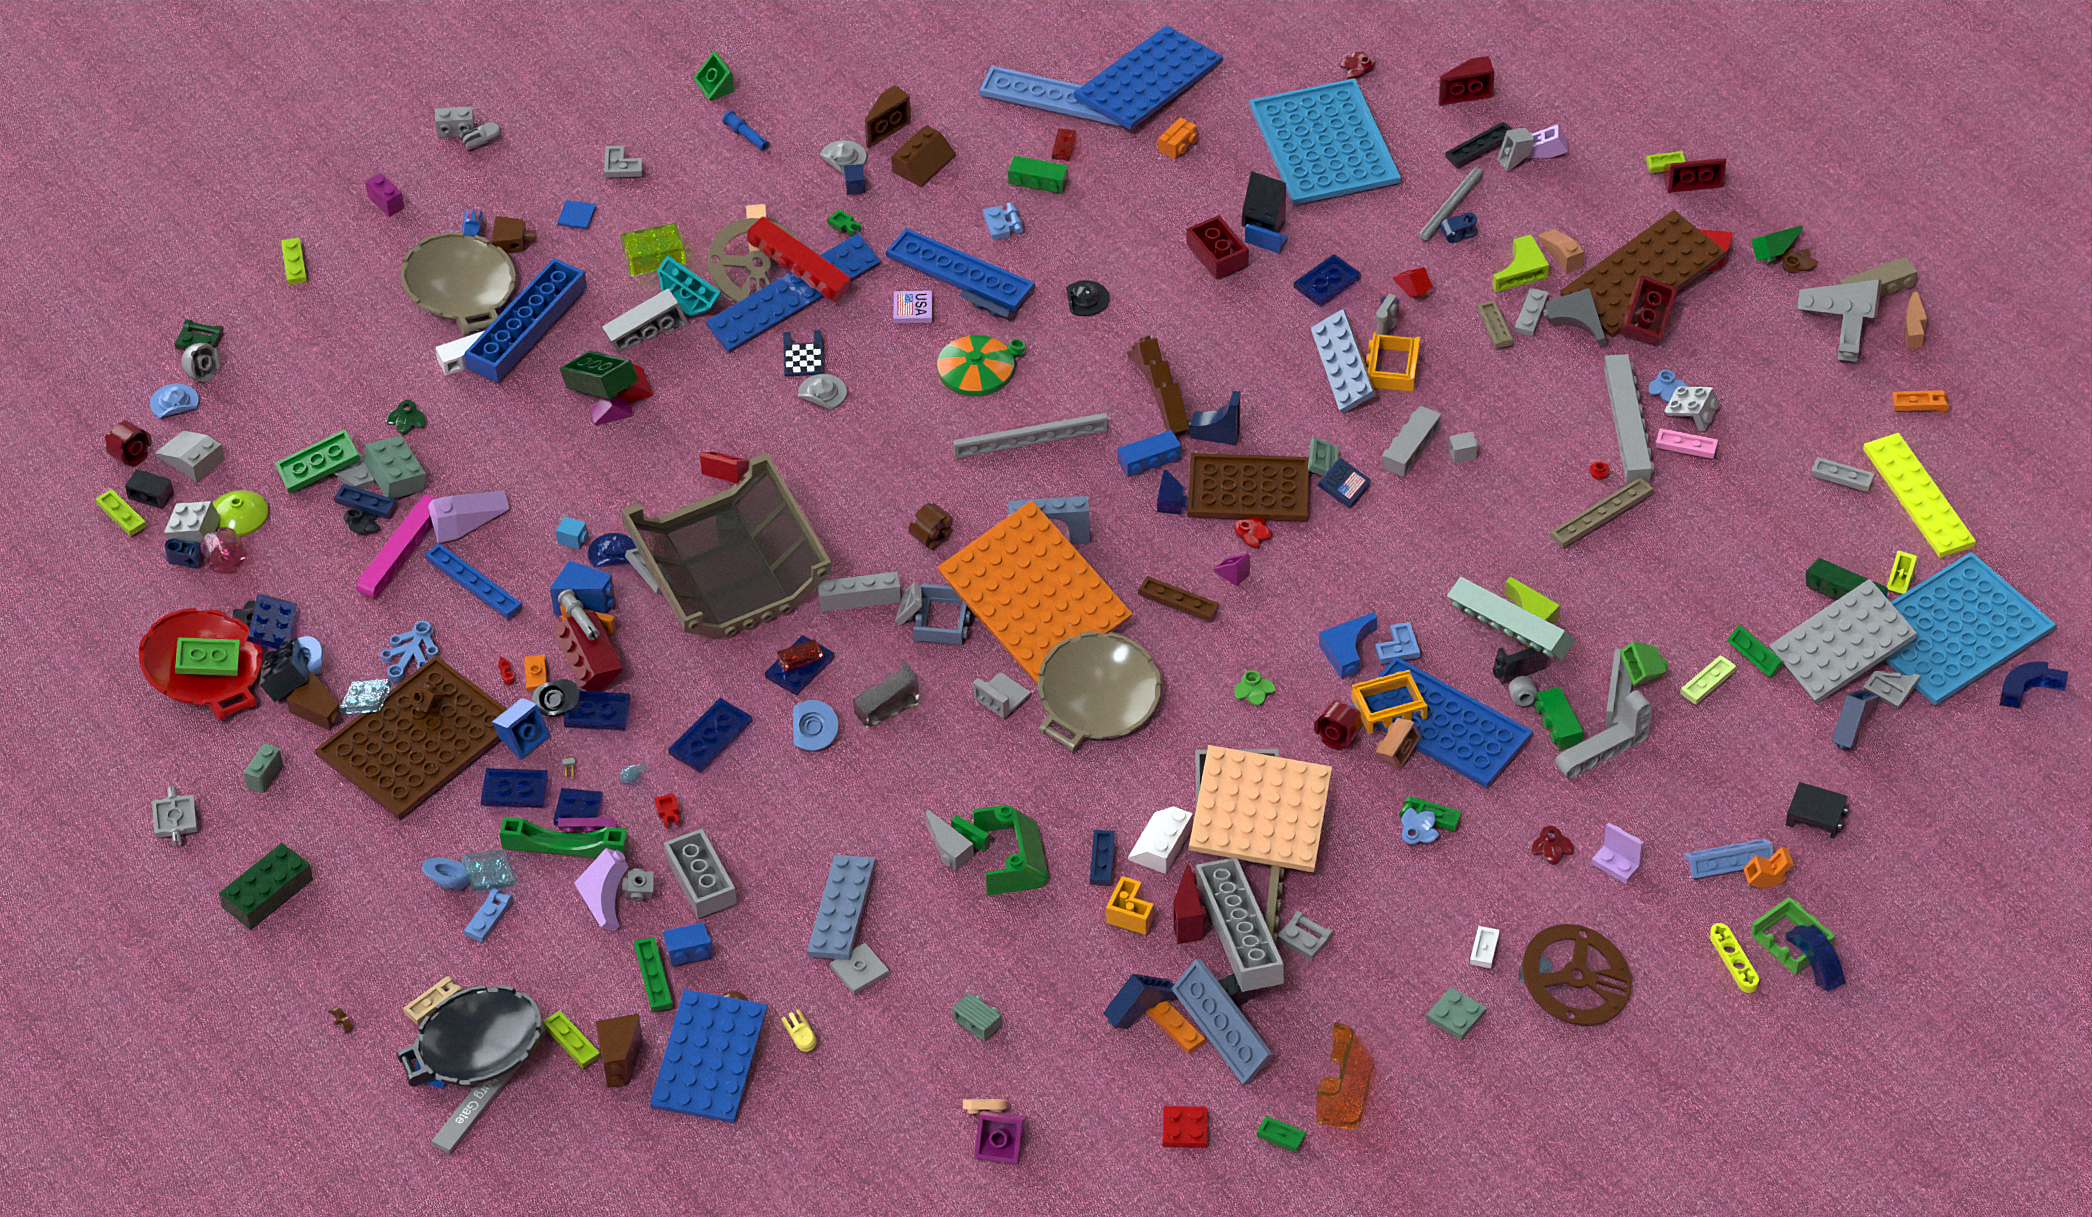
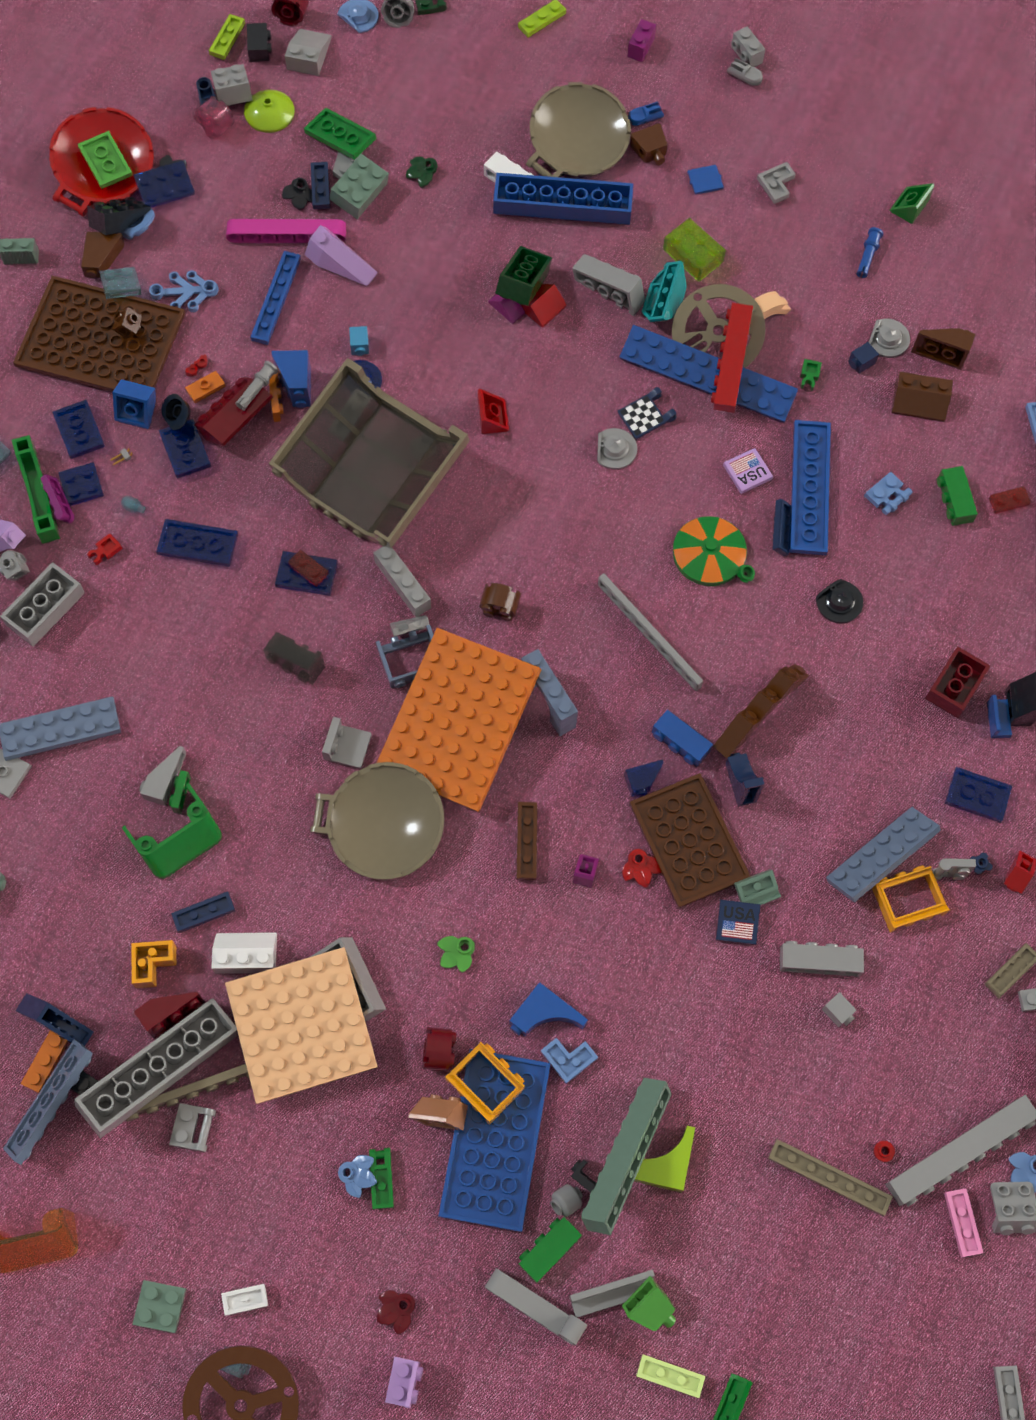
camera: 60 degrees right, 20 degrees up
medium blue hat [793,700,838,751] -> none

